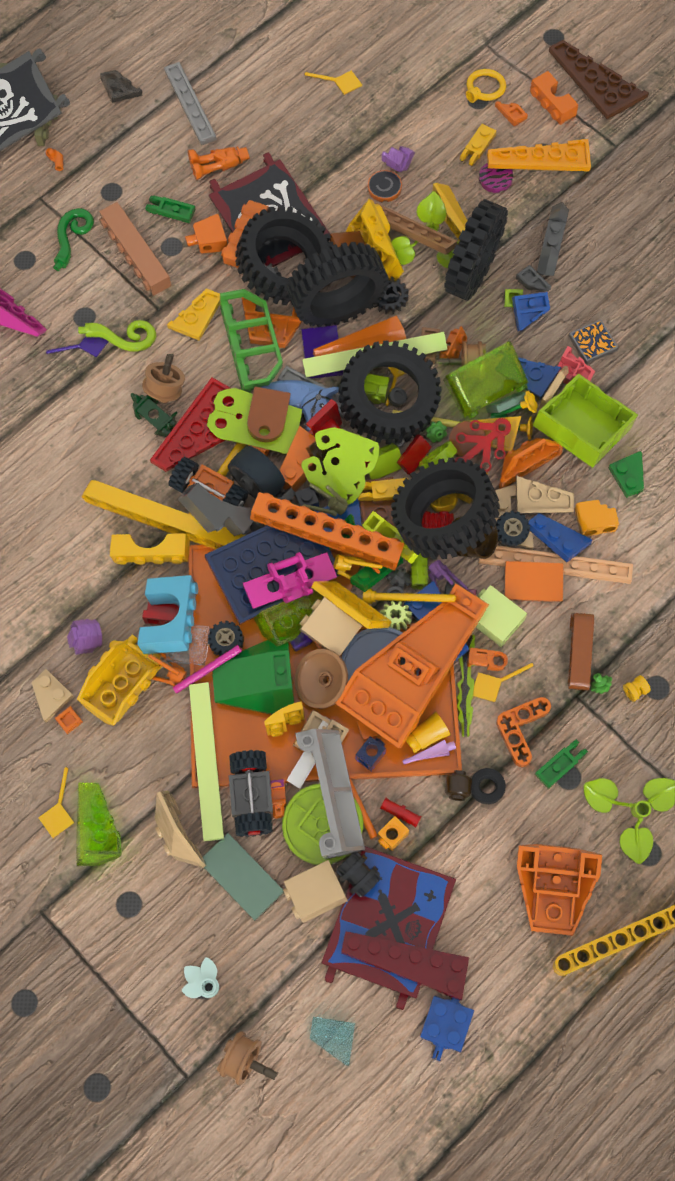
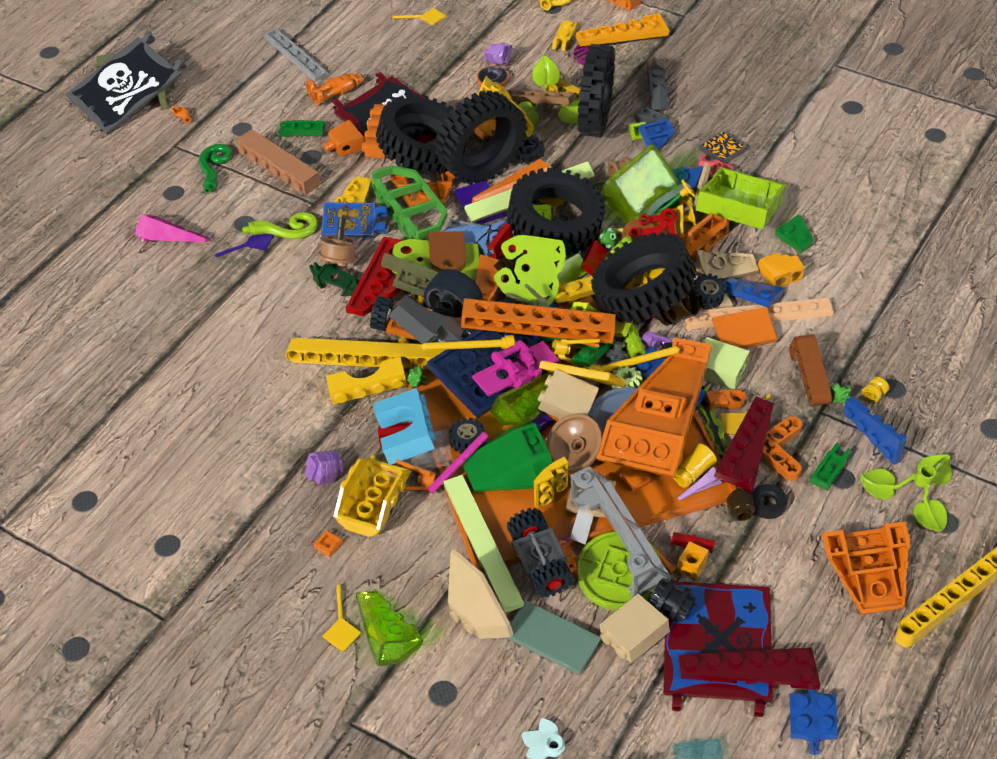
camera: 15 degrees left, 20 degrees down
tan wing [32,669,74,723] -> none
clear smoke wing [100,70,142,103] -> none
clear blue brick [355,736,386,771] -> none
orange hinge [439,326,467,359] -> none
orange tile [495,101,528,127] -> none
none -> blue tile [321,202,388,238]
none -> olive bracket [381,253,438,297]
none -> bright green plant [407,366,427,388]
none -> yellow piece [422,335,515,350]
none -> dark red wing [714,396,774,493]
none -> blue wing [843,396,907,465]

